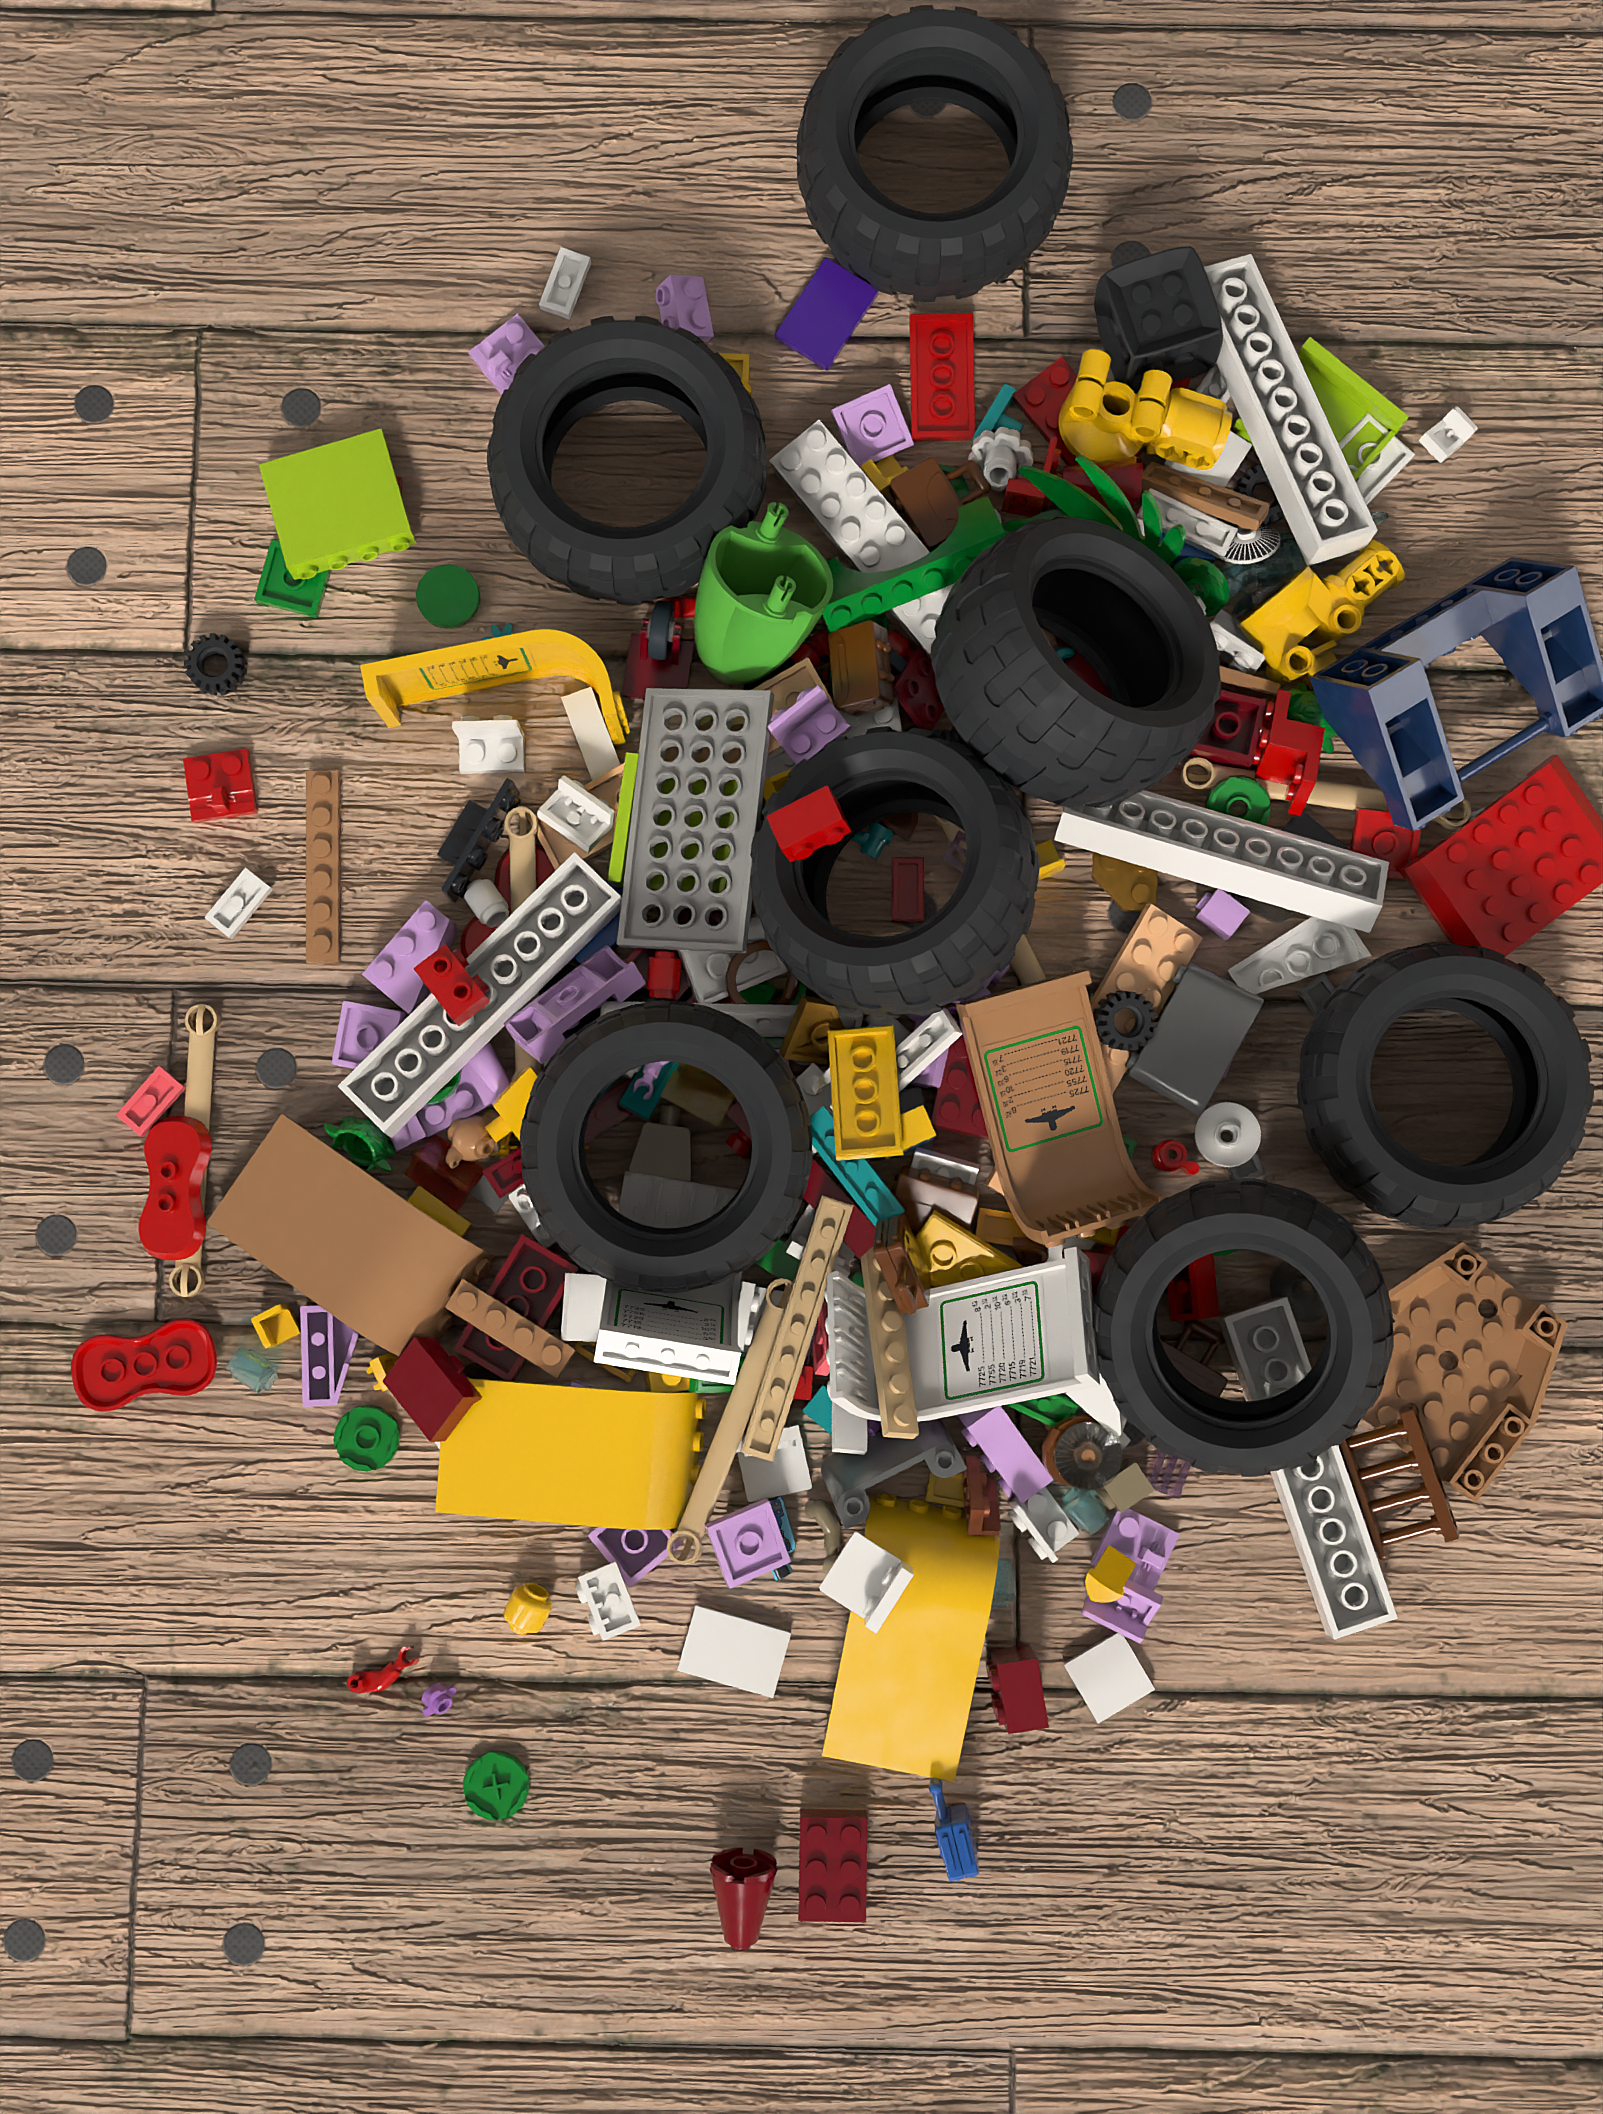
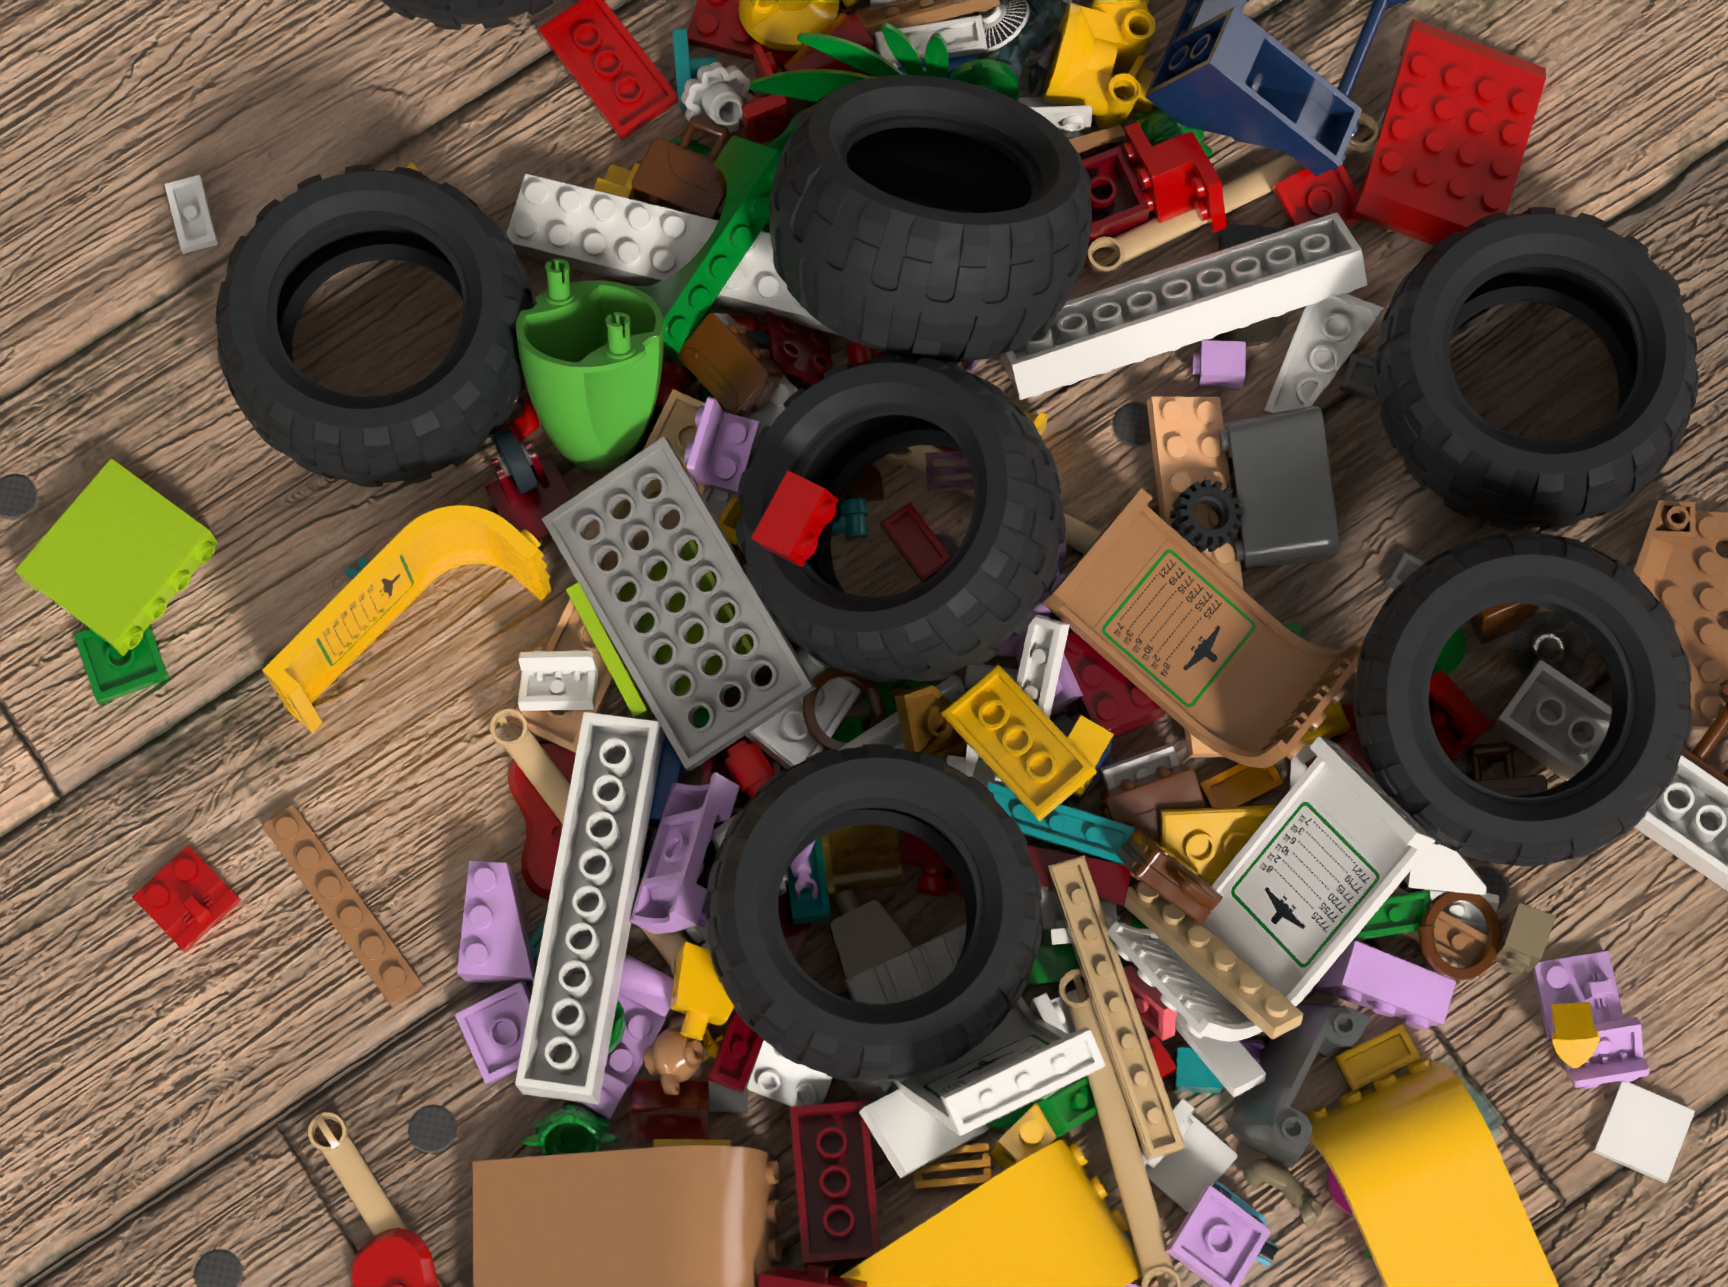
camera: 35 degrees left, 10 degrees down
coral plate [116,1066,186,1137] -> none
black tyre [184,633,247,696] -> none
white plate [204,868,273,939] -> none
red brick [413,944,490,1026] -> none
green tile [416,564,481,629] -> none
black bracket [437,778,521,903] -> none
medium nougat plate [445,1279,576,1378] -> none
white bracket [452,715,525,774] -> none
white brick [464,879,509,928] -> none
lavender hinge [468,314,545,395] -> none
white tile [561,687,620,781] -> none
lavender bracket [656,275,714,342] -> none
dark purple tile [775,258,879,371] -> none
white bracket [819,1532,914,1634] -> none
lavender hinge [830,384,914,468] -> none
copper bracket [962,1456,1001,1535] -> none
dark red brick [985,1644,1049,1734] -> none
white bracket [1007,1487,1079,1563] -> none
reddish brown tile [1013,1236,1049,1267] -> none
clear smoke dish [1054,1422,1122,1490] -> none
clear light blue brick [1060,1486,1110,1535] -> none
pearl gold plate [1091,851,1158,912] -> none
clear purple tile [1148,1450,1191,1499] -> none
red piece [1151,1139,1199,1176] -> none
white dish [1195,1102,1261,1167] -> none
green tile [1205,775,1270,826] -> none

